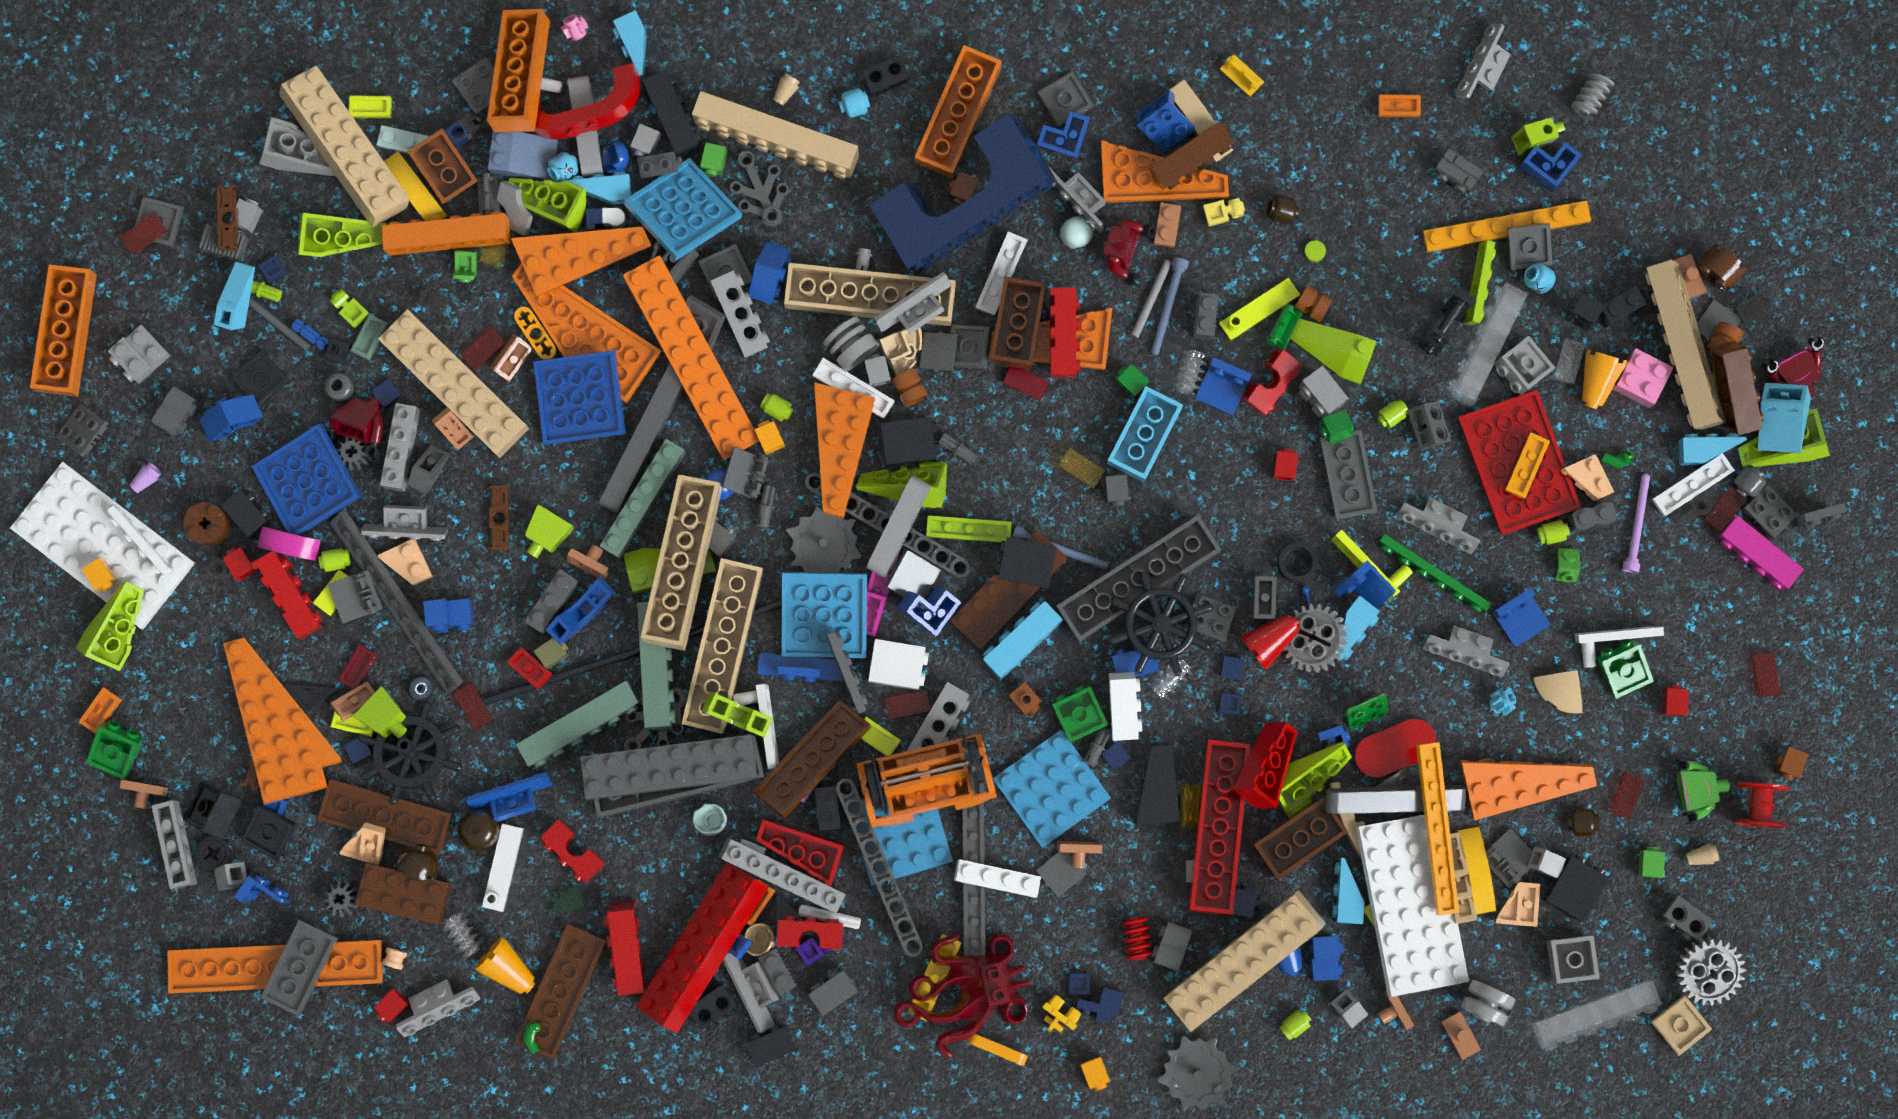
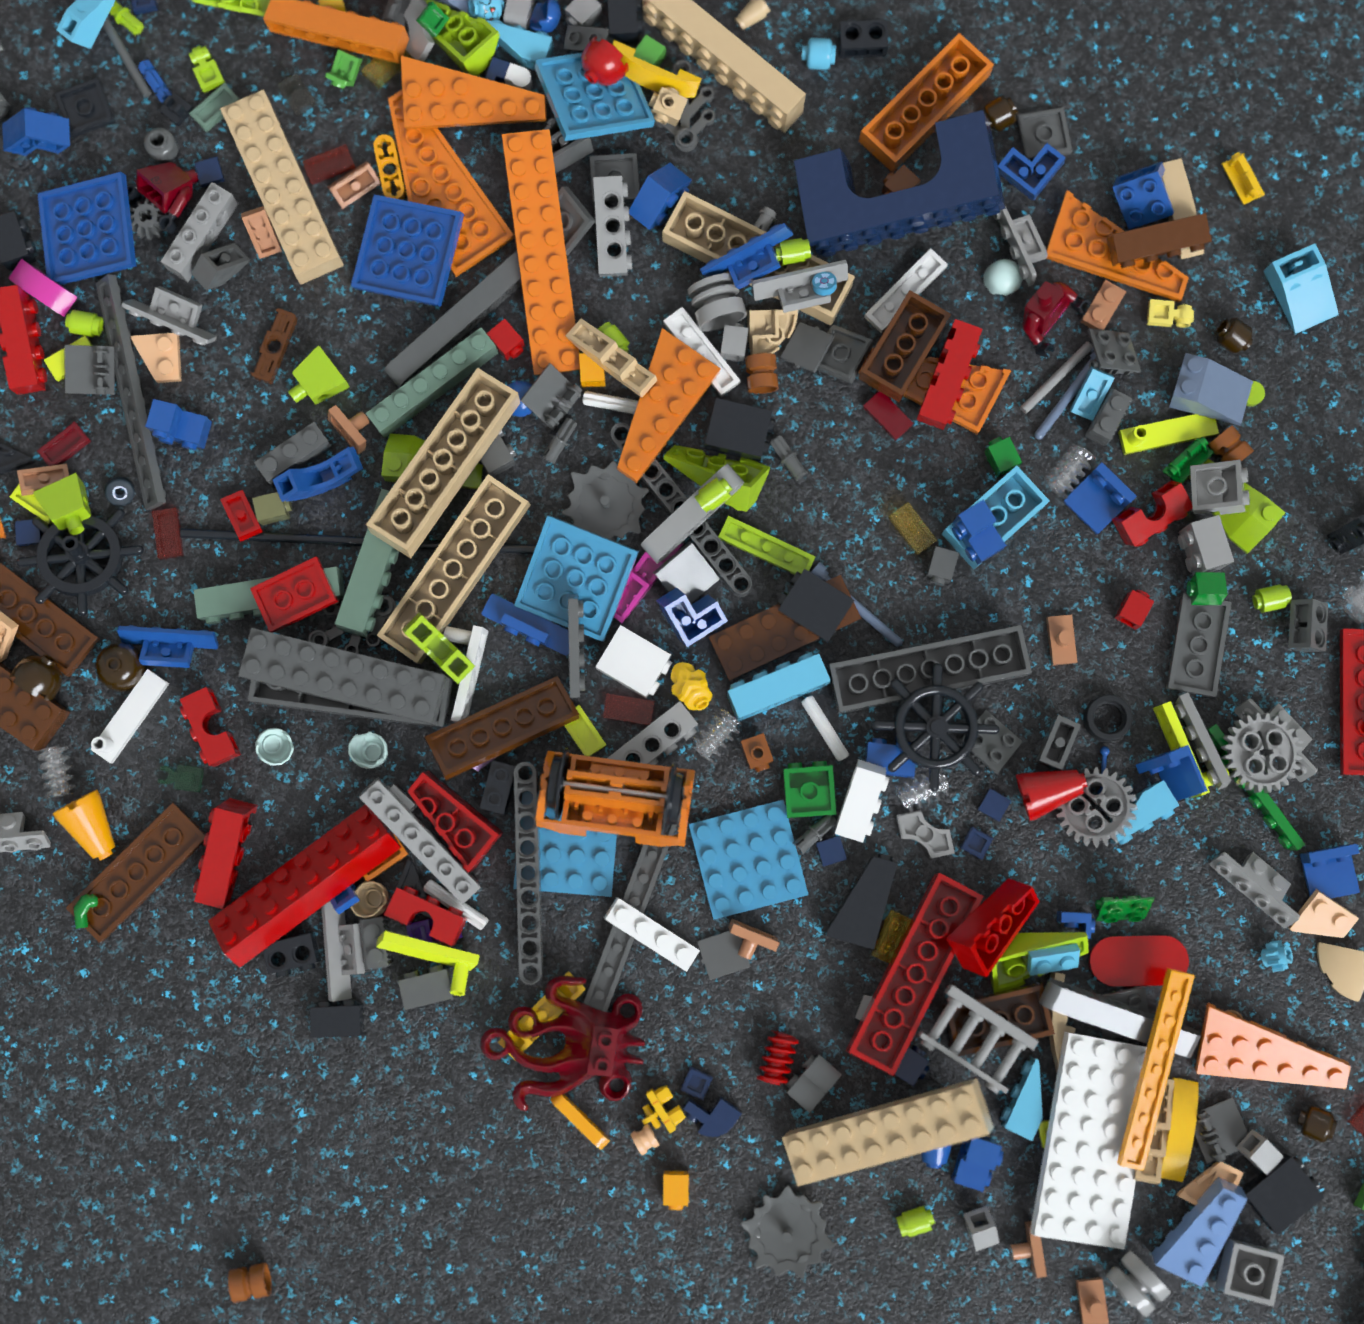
camera: 20 degrees right, 0 degrees up
none -> red plate [250,557,338,633]
none -> light aqua hair [255,728,294,766]
none -> neon yellow piece [376,931,479,996]
none -> green tile [416,1,449,37]
none -> red brick [486,318,525,361]
none -> tan slope [566,319,657,397]
none -> red cylinder [581,37,629,86]
none -> white axle [583,391,638,414]
none -> yellow slope [612,40,702,98]
none -> light nougat wheel [630,1123,660,1156]
none -> tan brick [649,87,688,126]
none -> yellow head [671,662,713,710]
none -> clear piece [690,708,741,763]
none -> lime brick [695,477,733,512]
none -> blue bracket [700,223,793,289]
none -> lime brick [775,238,811,266]
none -> white axle [802,695,849,761]
none -> dark azure tile [812,272,837,296]
none -> light grey tile [896,810,955,858]
none -> light grey fence [917,984,1039,1094]
none -> blue brick [952,499,1006,565]
none -> dark brown head [984,96,1019,132]
none -> medium azure plate [1027,943,1080,976]
none -> nougat tile [1046,615,1077,666]
none -> medium azure plate [1070,366,1114,421]
none -> dark grey hinge [1088,328,1141,376]
none -> medium blue wedge [1151,1177,1247,1287]
none -> sand blue slope [1169,353,1253,426]
none -> light grey plate [1175,693,1231,790]
none -> light grey plate [1190,460,1250,515]
none -> light grey gear [1221,713,1303,793]
none -> medium azure slope [1264,243,1339,334]
none -> light nougat wing [1288,889,1359,938]

